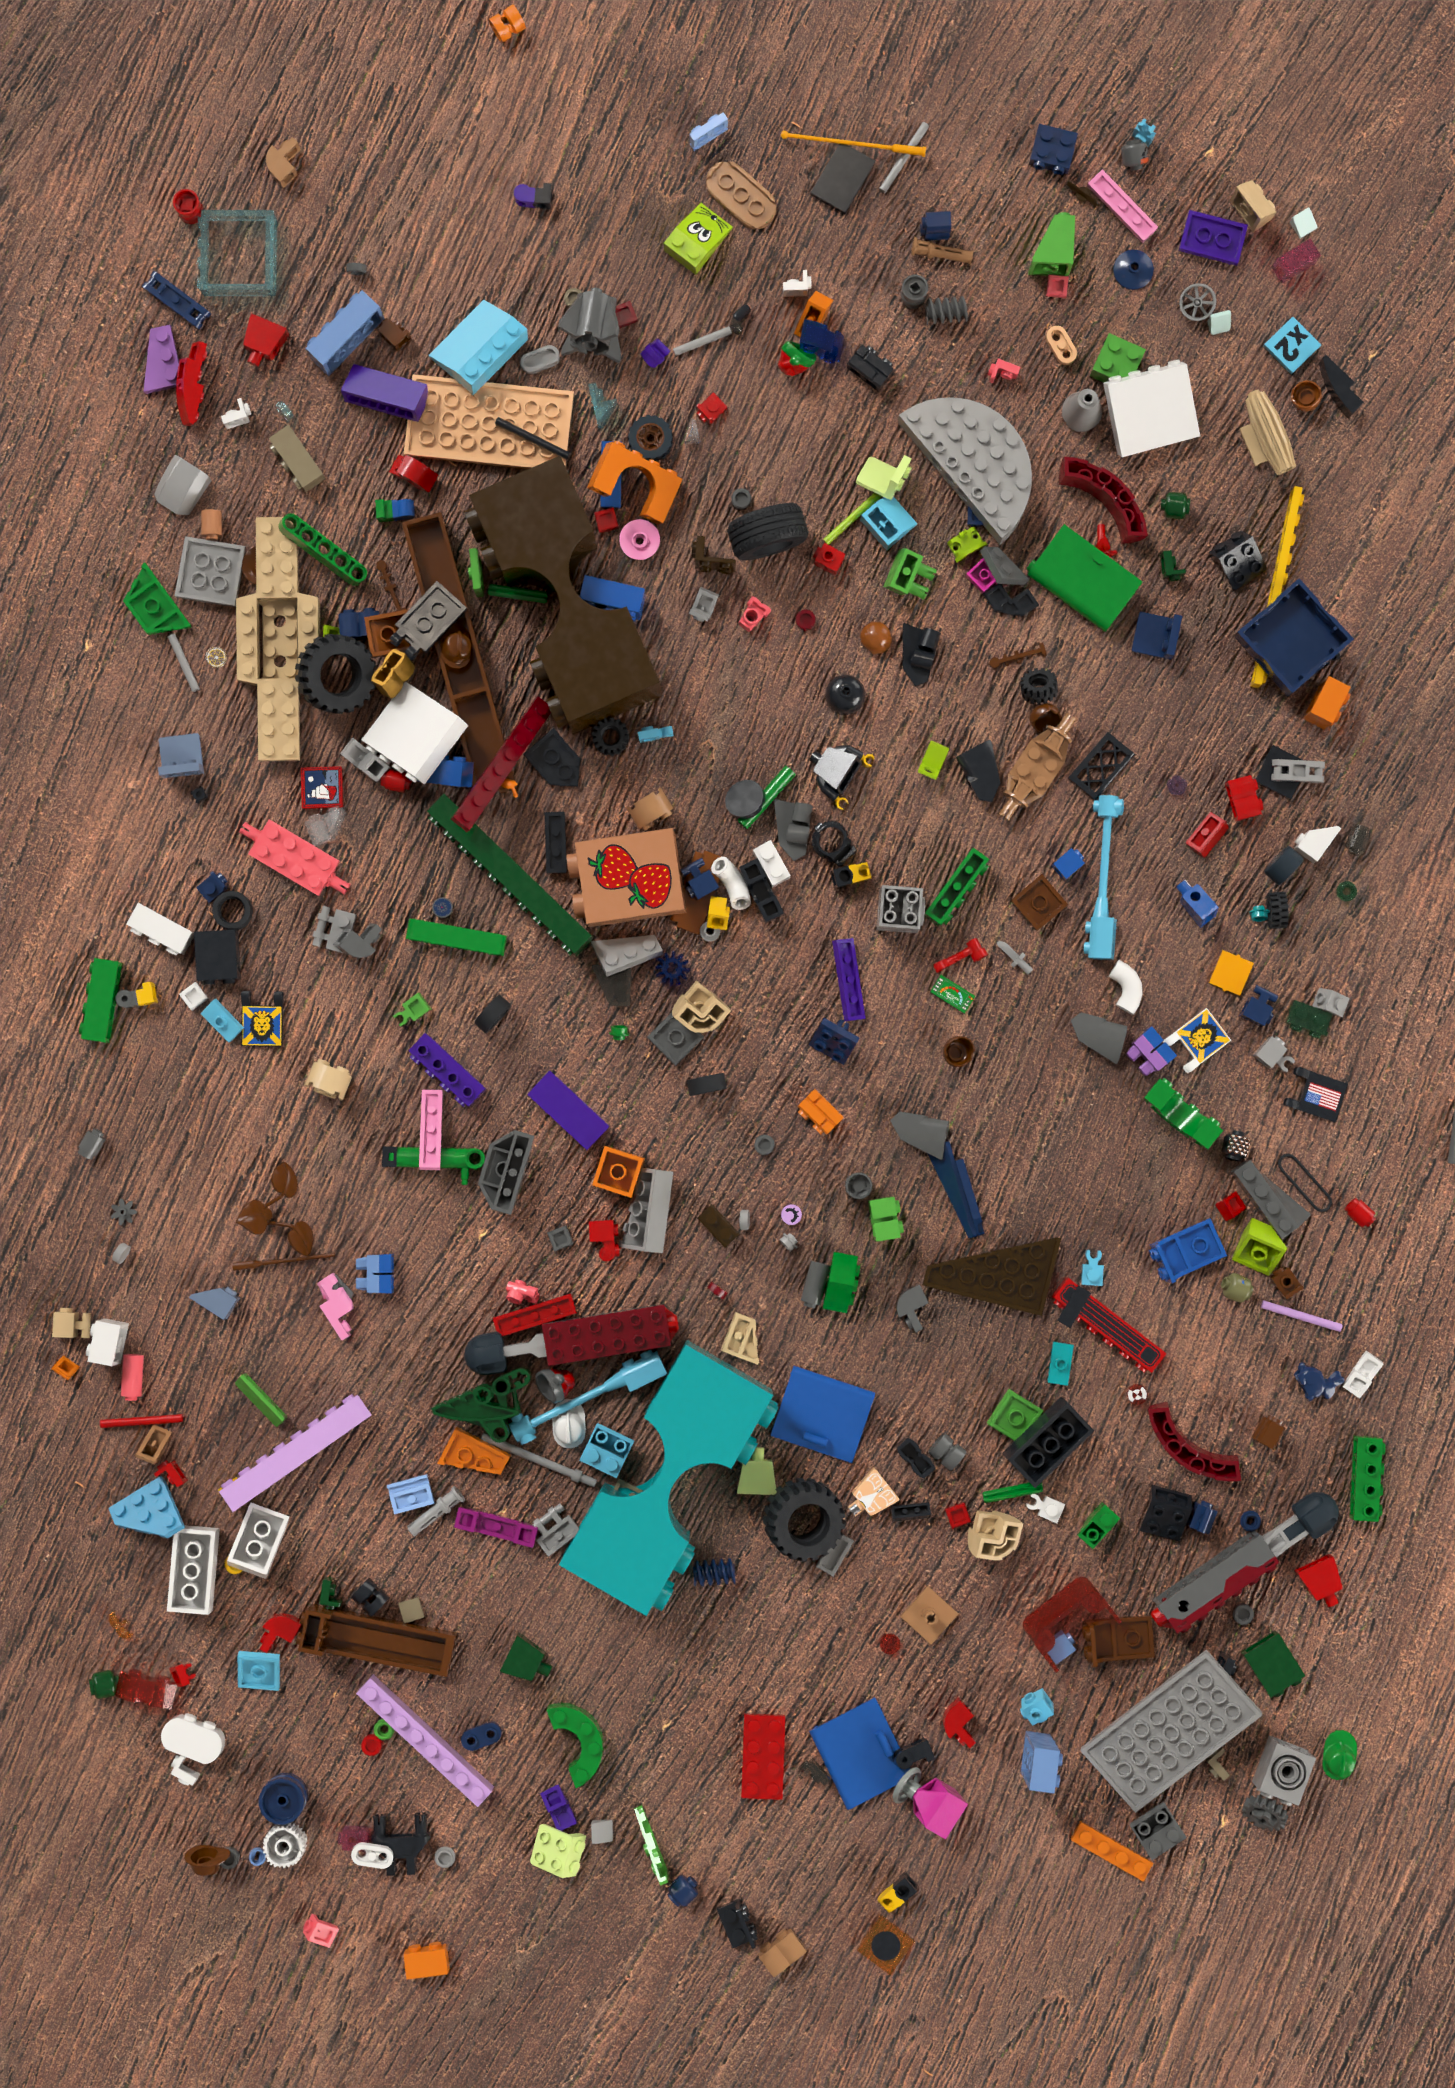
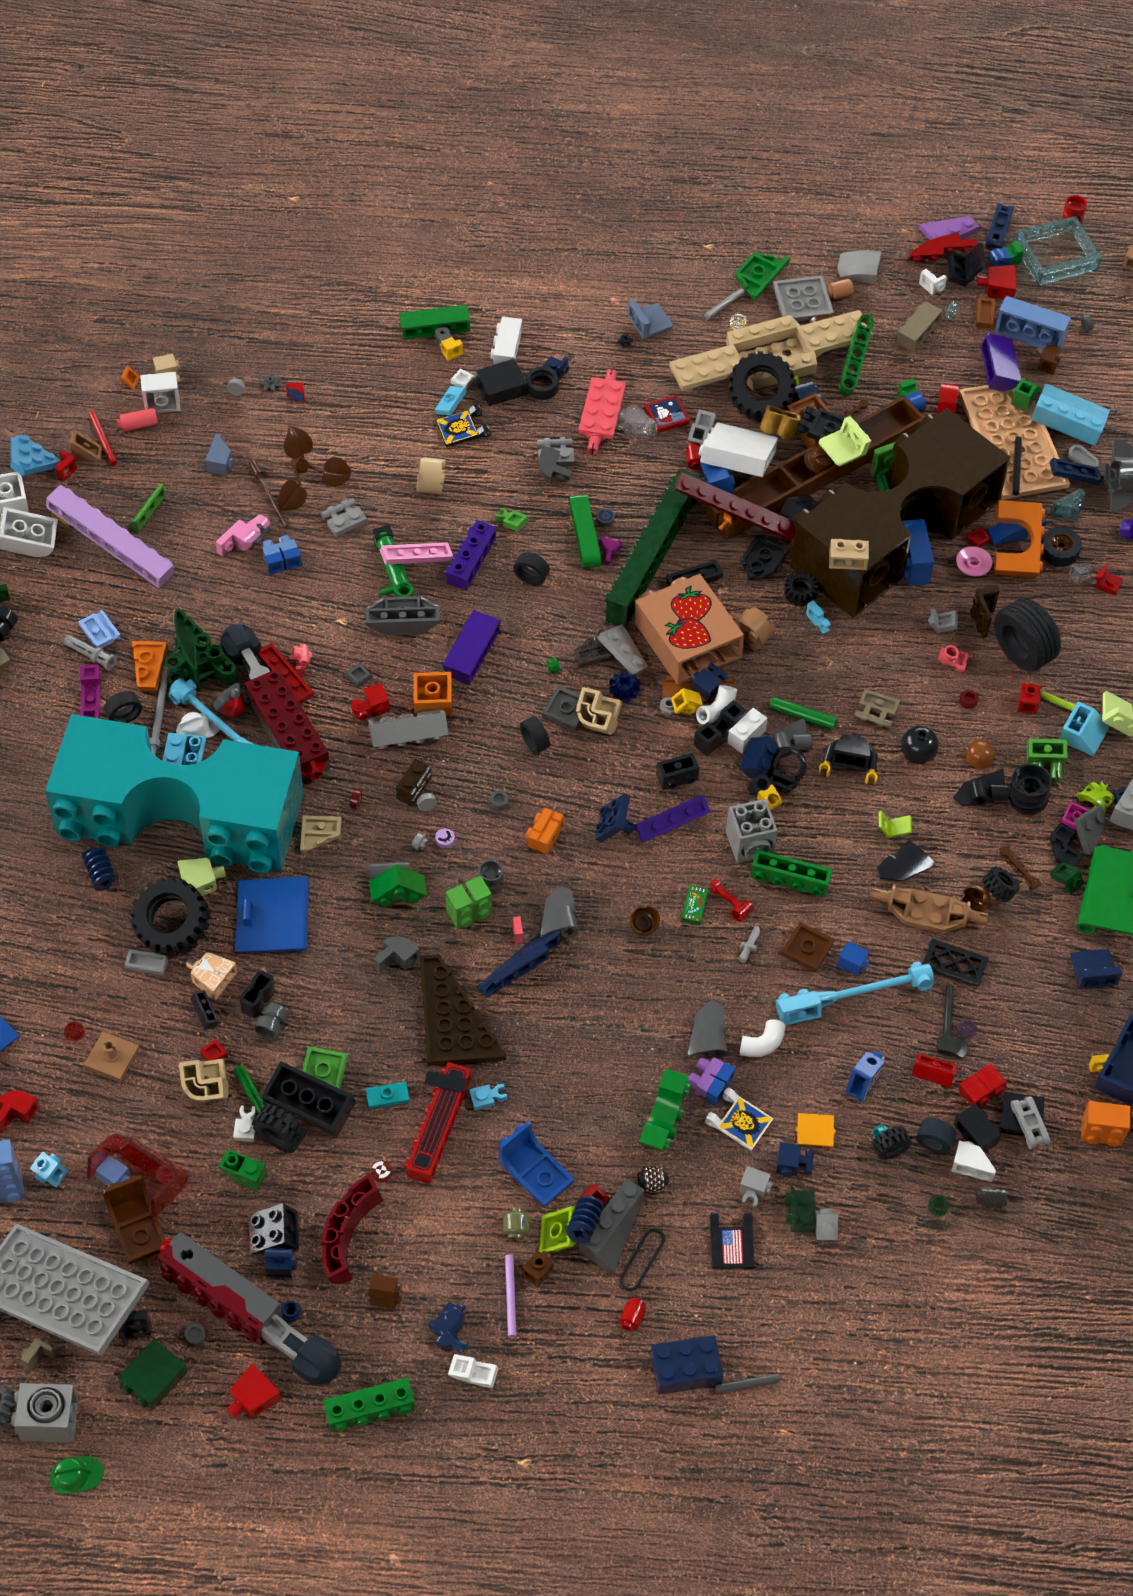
camera: 70 degrees right, 30 degrees down
dark grey brick [78,1128,106,1160] -> none
black tile [725,780,766,820] -> none
none -> black tyre [104,691,142,723]
none -> black tyre [251,1104,306,1153]
none -> slope [286,382,305,402]
none -> light grey plate [321,498,367,537]
none -> coral tile [513,916,523,944]
none -> dark blue piece [566,1196,604,1244]
none -> magenta rock [599,536,622,564]
none -> dark blue brick [650,1335,724,1395]
none -> black brick [656,753,699,790]
none -> dark blue brick [739,736,778,778]
none -> black brick [781,495,818,521]
none -> yellowish green bracket [819,416,871,466]
none -> tan brick [829,539,869,570]
none -> dark tan plate [854,689,900,728]
none -> pearl dark grey piece [937,984,968,1059]
none -> black bracket [947,242,985,287]
none -> black brick [953,1104,1001,1152]
none -> dark orange tile [976,297,995,329]
none -> leg [989,241,1024,267]
none -> black wheel [1009,764,1052,815]
none -> green slope [1011,379,1042,411]
none -> dark blue plate [1049,458,1102,485]
none -> dark green bracket [1050,862,1083,894]

